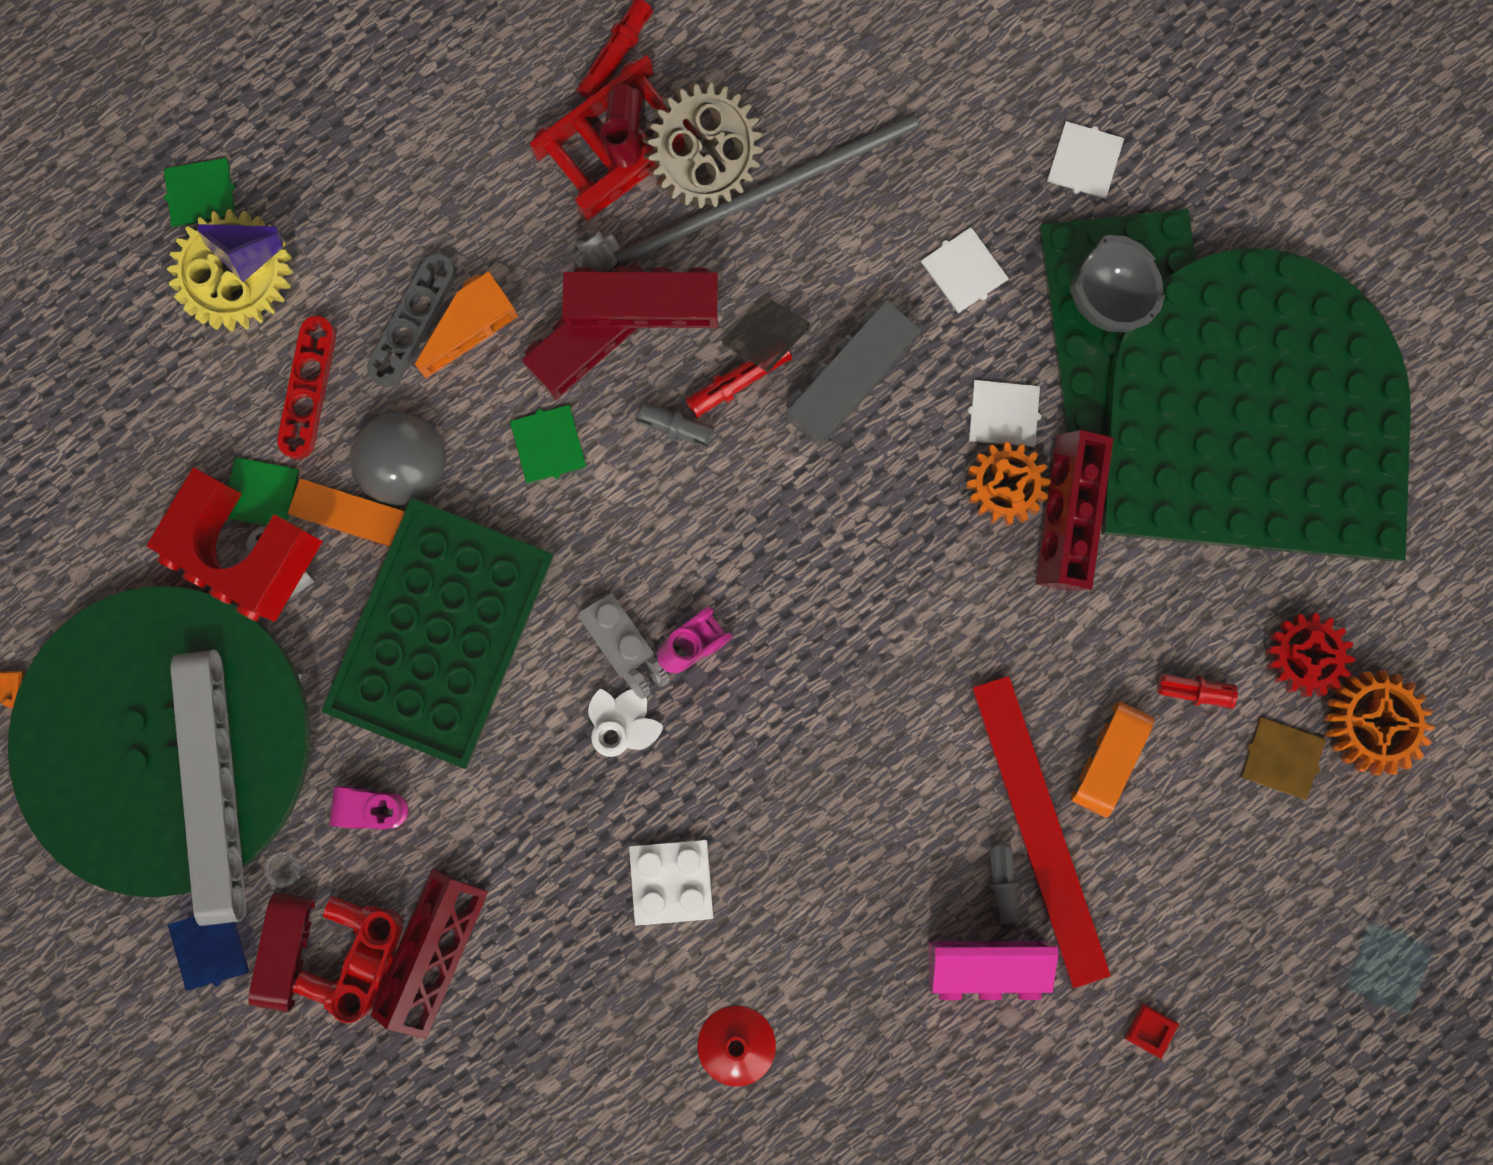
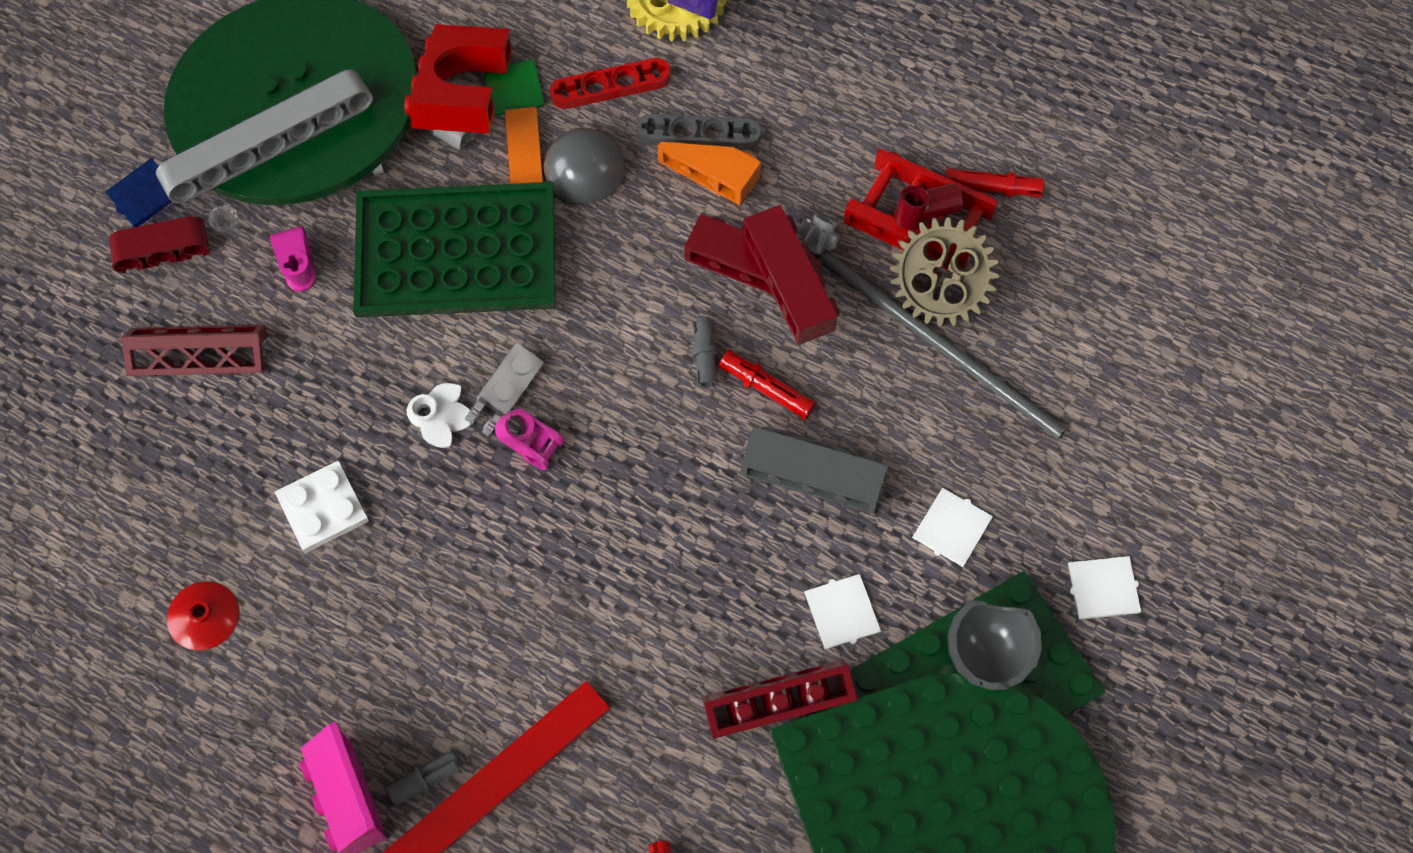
camera: 60 degrees right, 15 degrees down
red piece [293,896,404,1023] -> none
green piece [510,405,586,484] -> none
clear smoke piece [721,295,811,372] -> none
orange gear [965,442,1050,526] -> none
orange beam [1070,700,1155,818] -> none

